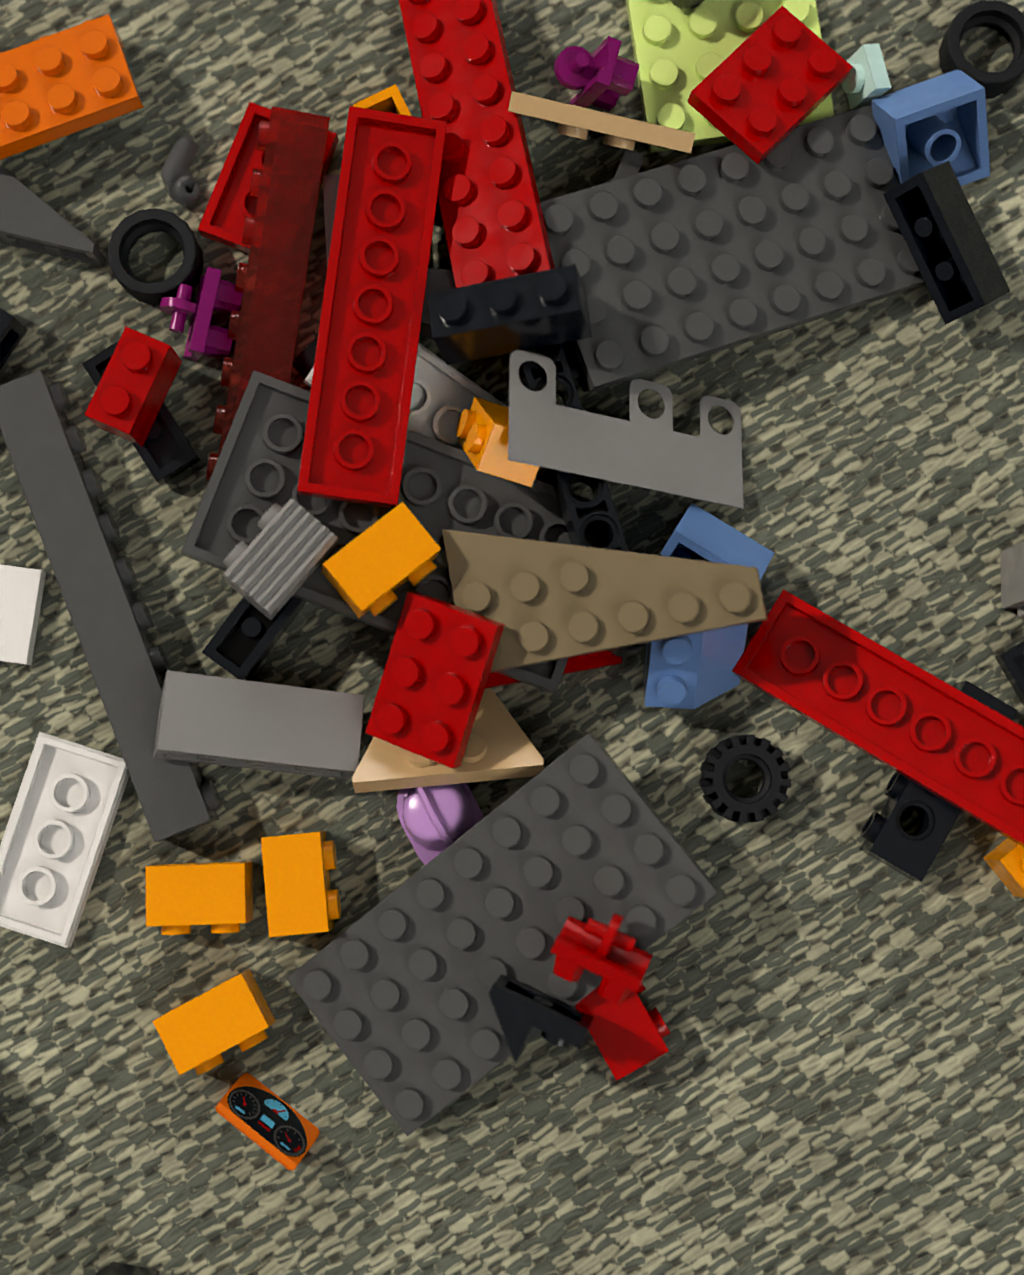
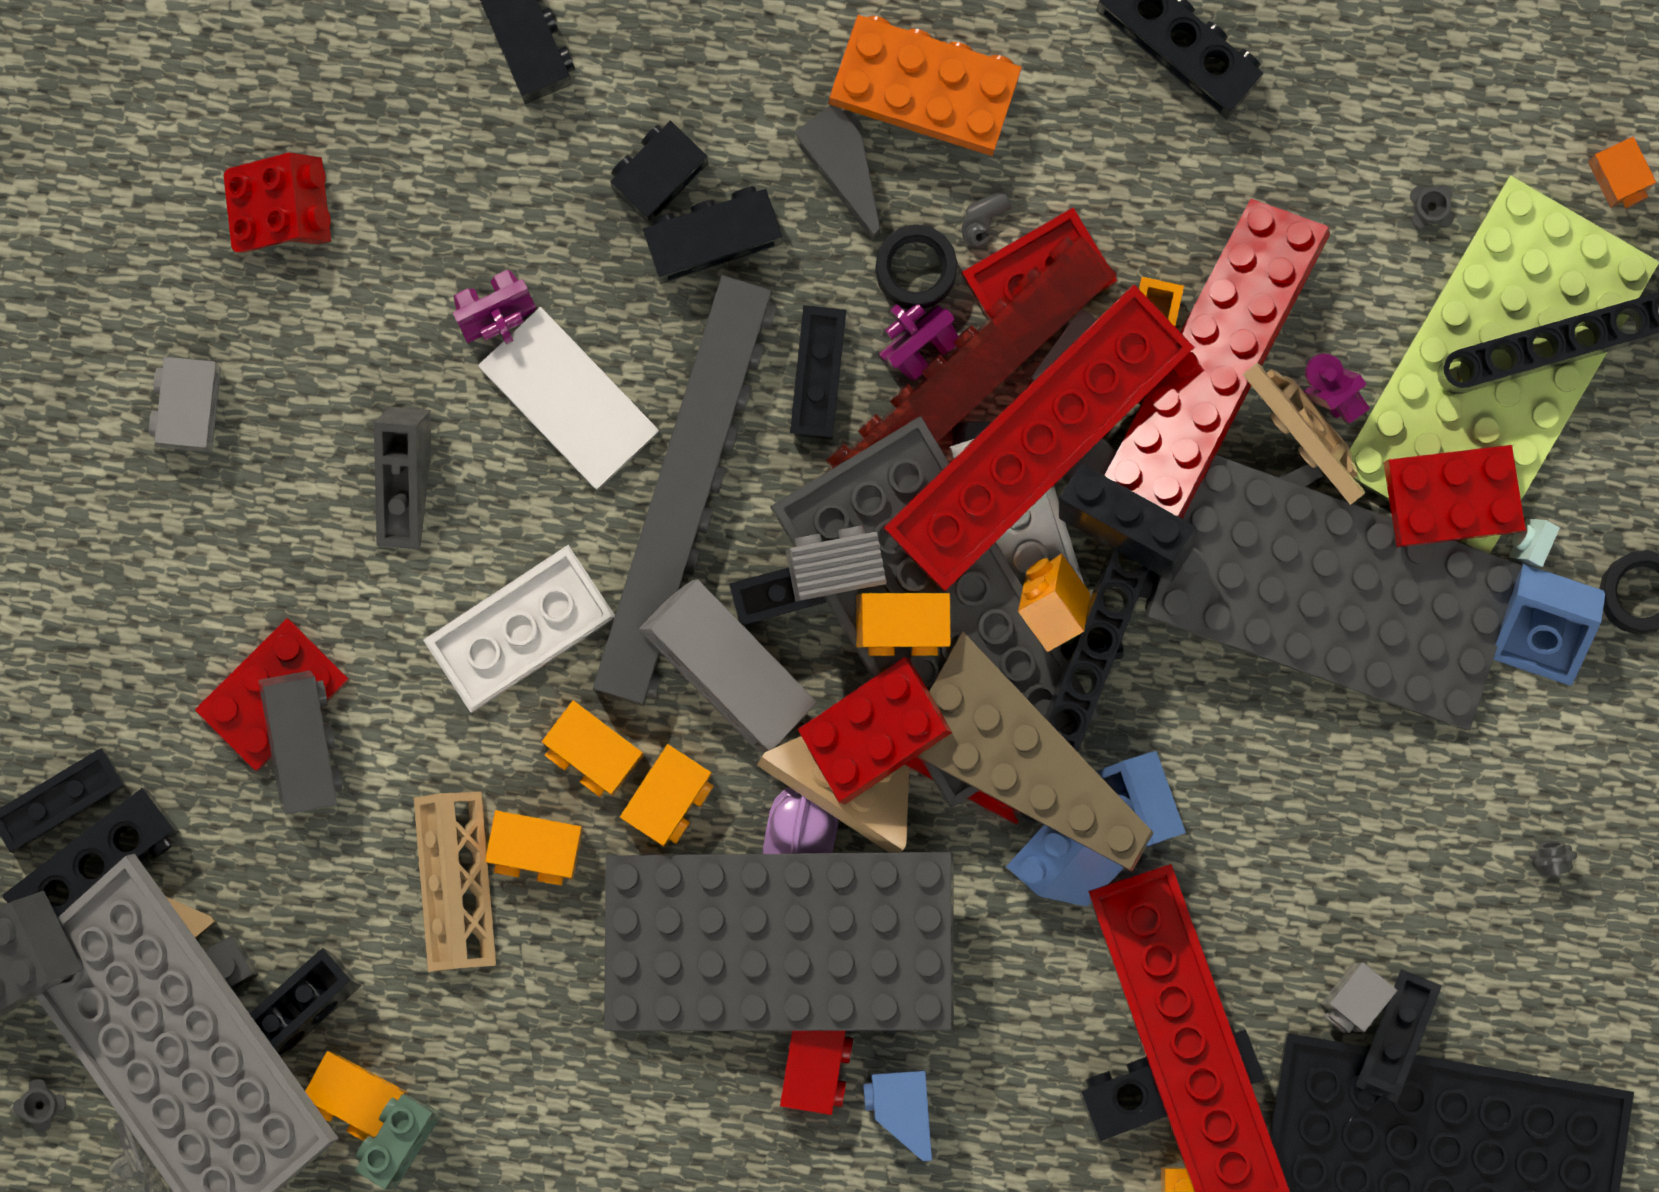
camera: 35 degrees right, 0 degrees up
red brick [84,326,182,447] -> none
slope [215,1072,320,1171] -> none
black slope [489,974,594,1062] -> none
light grey piece [508,350,744,509] -> none
red hips [551,913,653,1005] -> none
black tyre [699,734,792,823] -> none
black brick [883,161,1010,325] -> none
none -> tan fence [414,792,496,972]
none -> medium blue slope [863,1070,932,1161]

